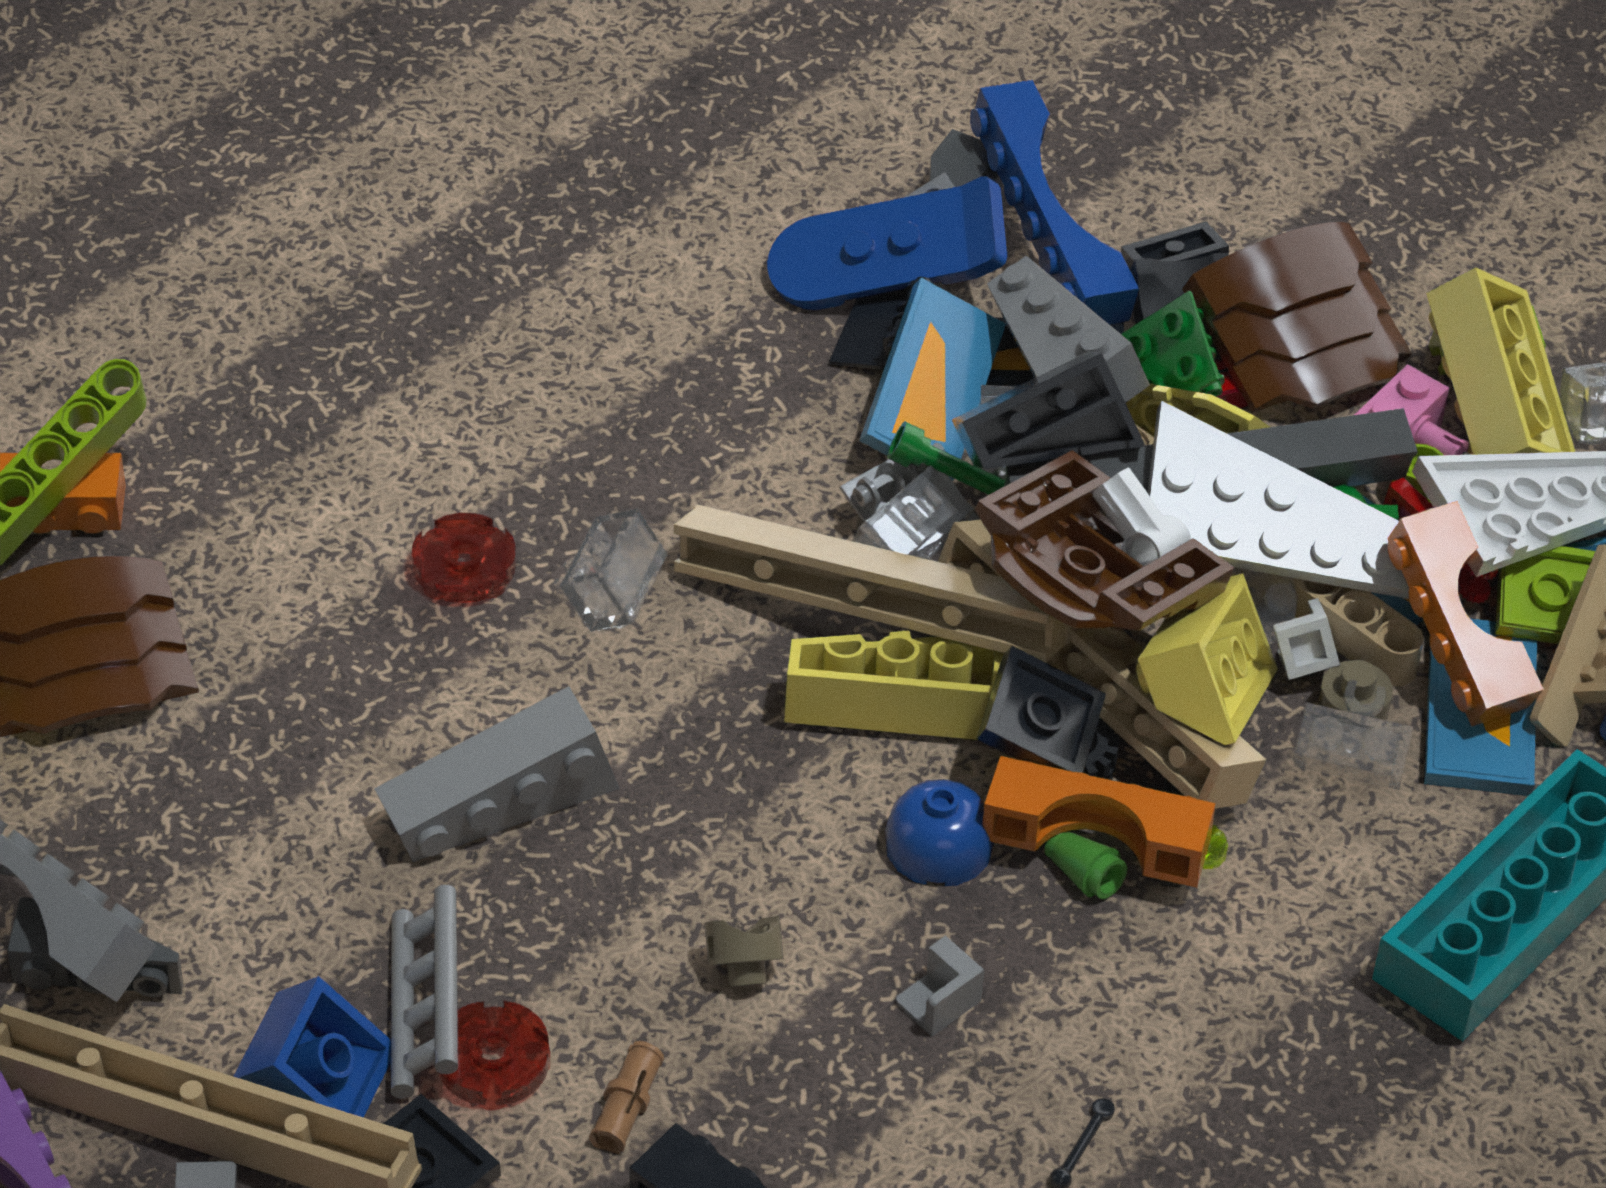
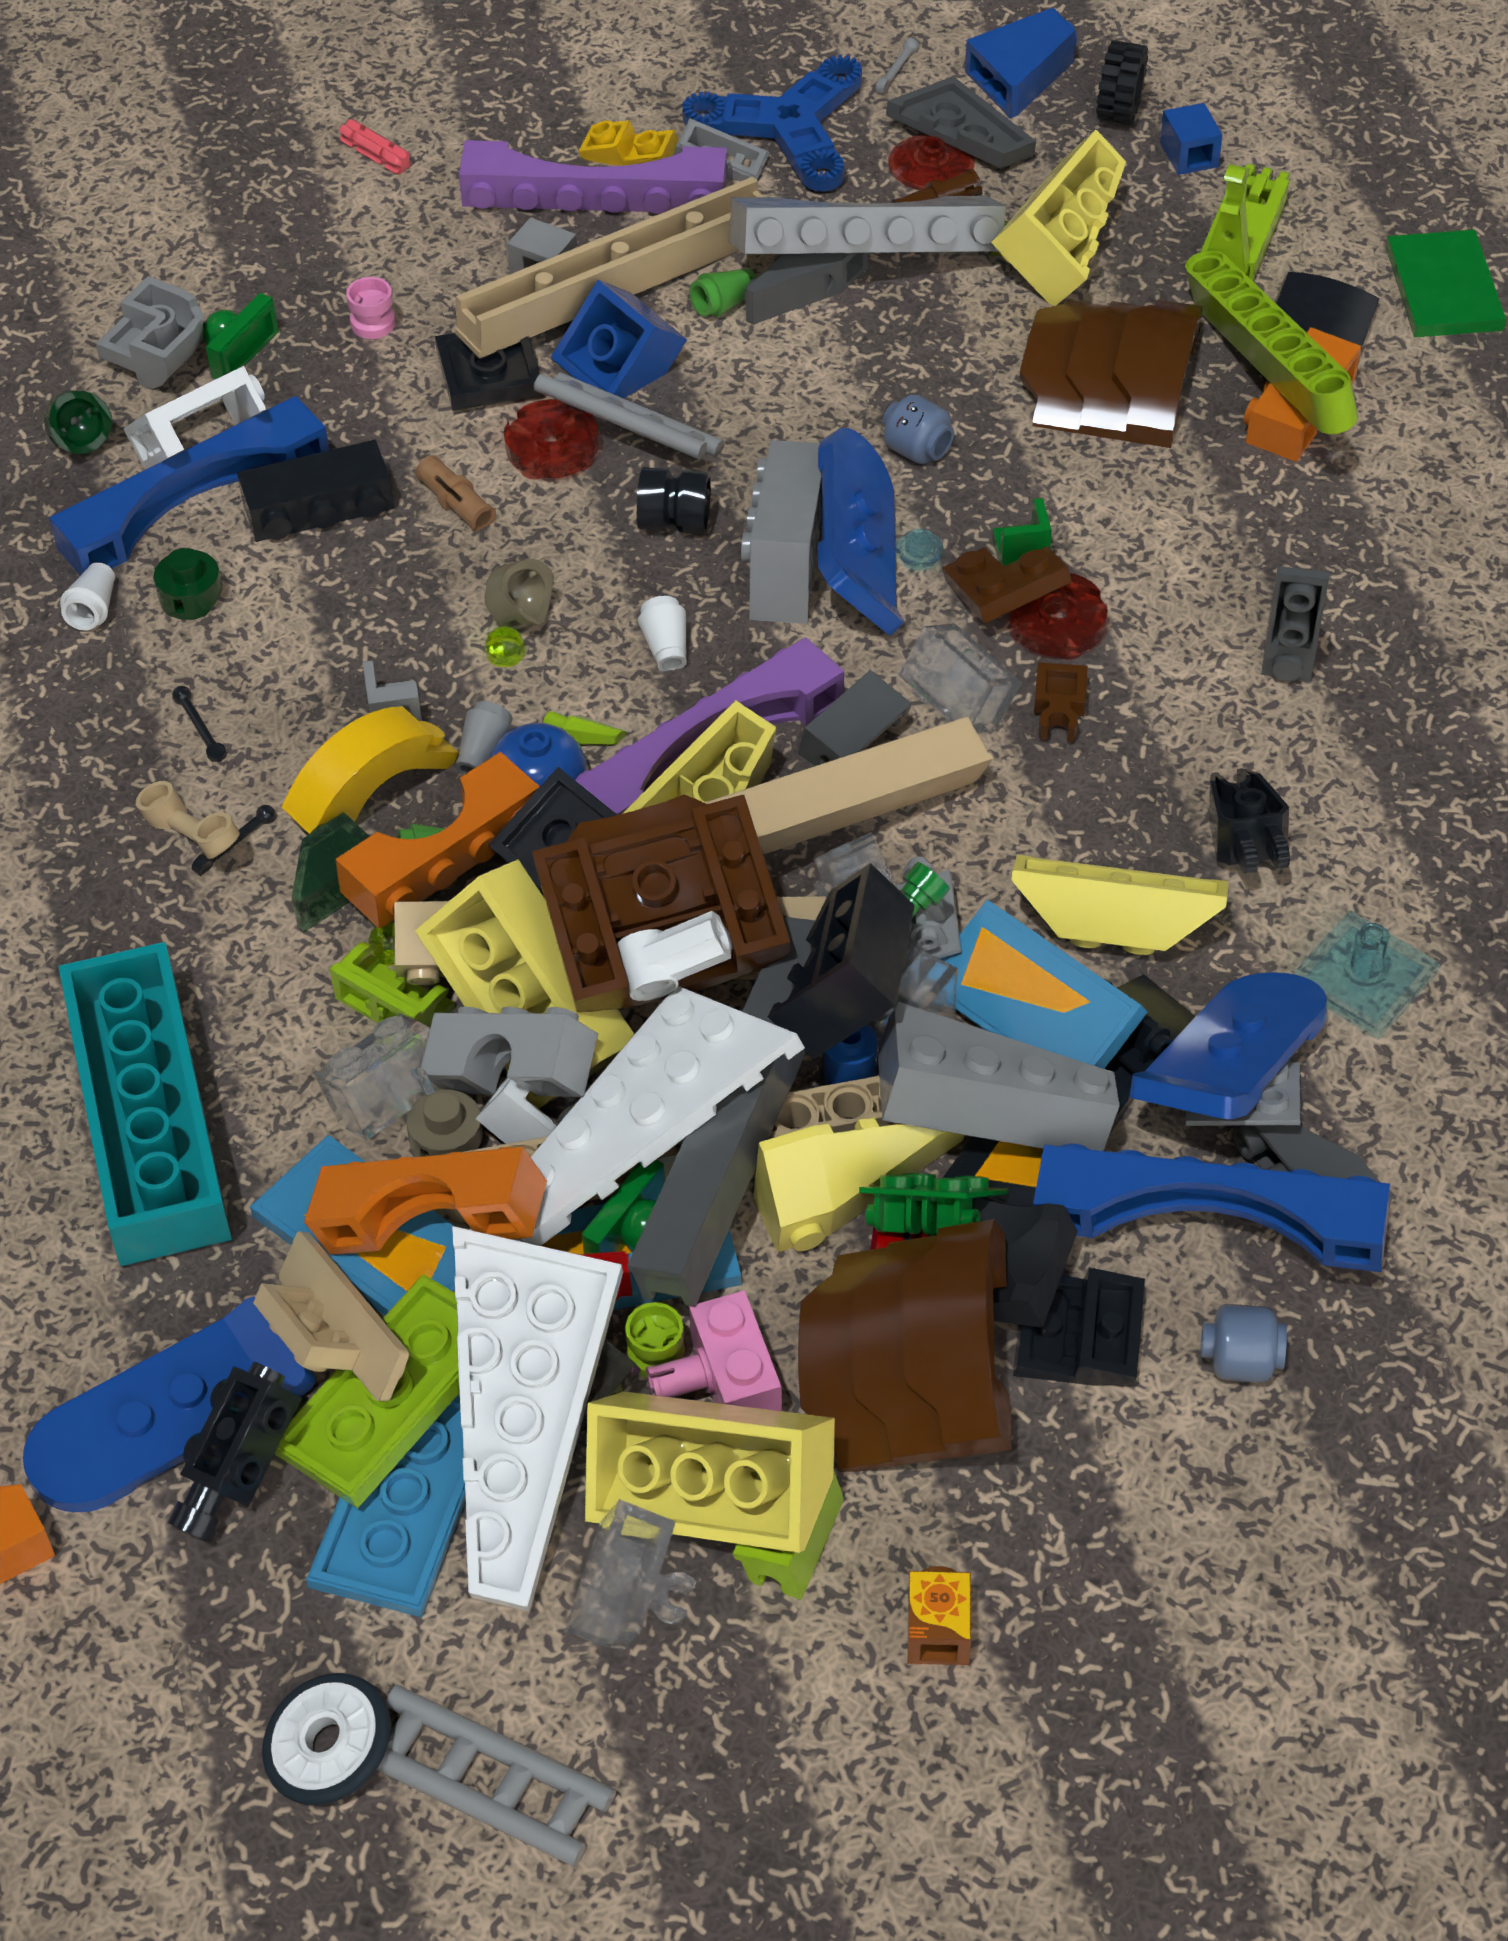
camera: 125 degrees right, 5 degrees up
none -> tan bar [136,781,240,859]
none -> black hinge [191,805,276,876]
none -> yellow arch [281,706,459,837]
none -> clear green slope [292,812,370,933]
none -> lime hinge [329,942,455,1048]
none -> light grey arch [419,1007,598,1097]
none -> light grey cone [455,701,513,775]
none -> clear neon green hinge [485,626,525,668]
none -> lime bar [543,711,627,745]
none -> medium lavender arch [575,637,844,815]
none -> black wheel [636,467,711,534]
none -> white cone [638,596,687,671]
none -> bright green cone [689,268,757,318]
none -> dark grey hinge [798,670,912,766]
none -> blue piece [818,427,905,636]
none -> sand blue head [882,394,955,465]
none -> clear light blue plate [896,529,943,571]
none -> brick [907,1566,971,1665]
none -> reddish brown plate [942,546,1072,624]
none -> green panel [992,498,1052,566]
none -> light yellow wedge [1011,855,1228,955]
none -> reddish brown plate [1034,662,1088,742]
none -> sand blue head [1200,1304,1287,1383]
none -> black hinge [1209,768,1290,874]
none -> dark grey slope [1261,566,1330,681]
none -> clear light blue tile [1293,910,1440,1040]

